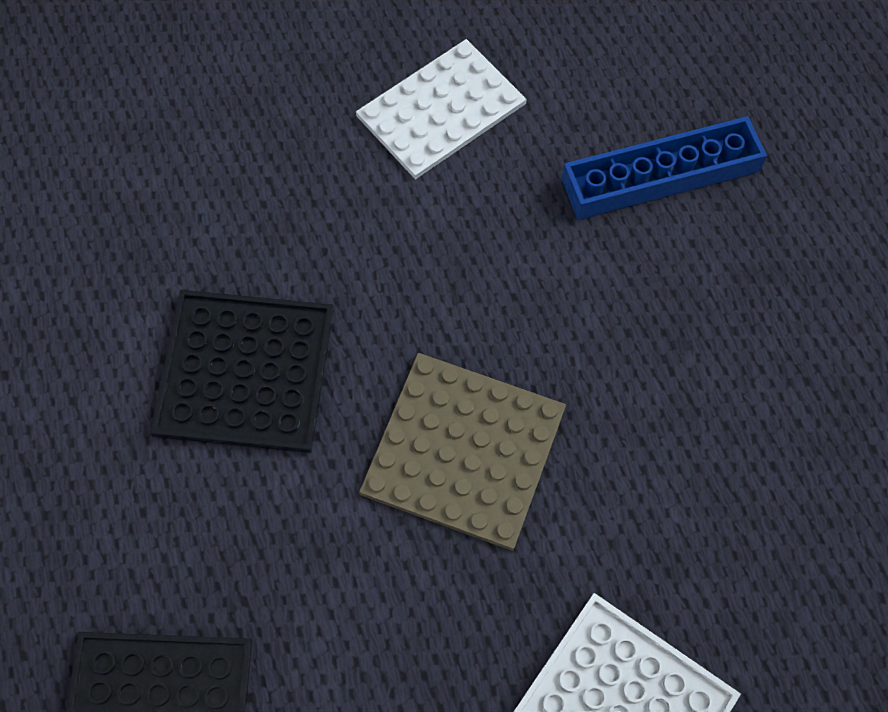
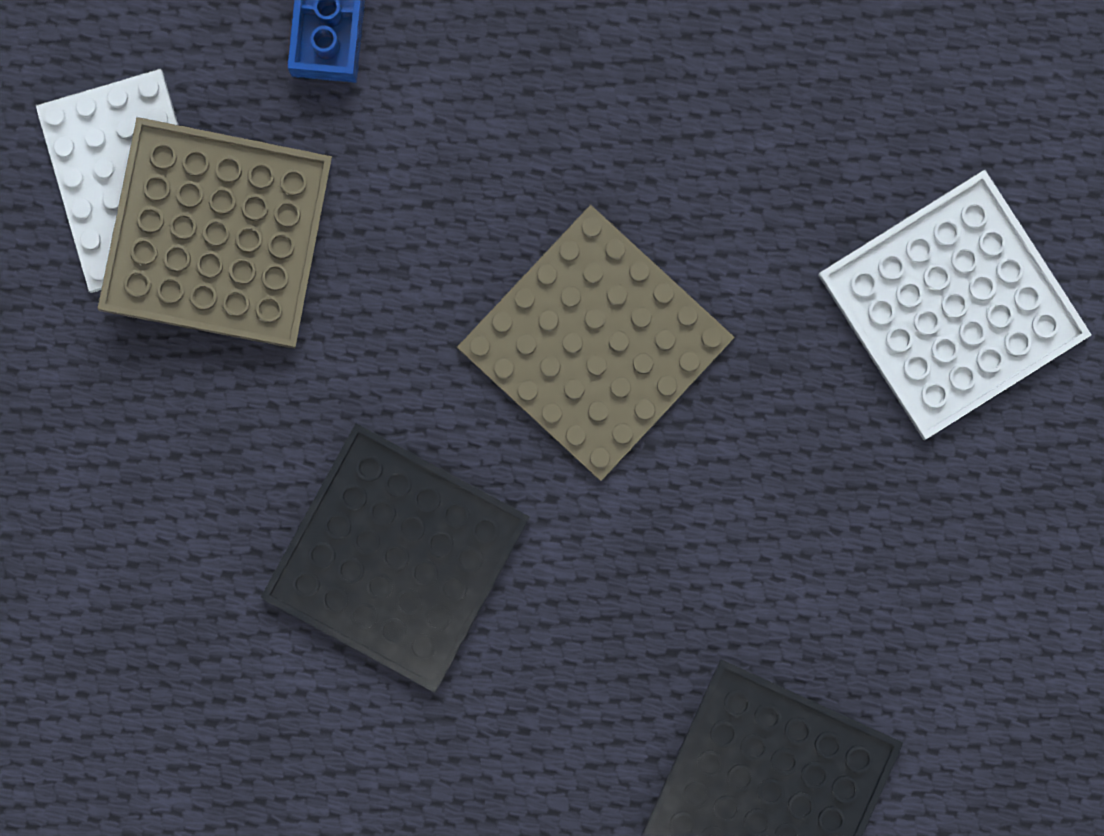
camera: 65 degrees left, 20 degrees up
none -> dark tan plate [98,117,332,349]

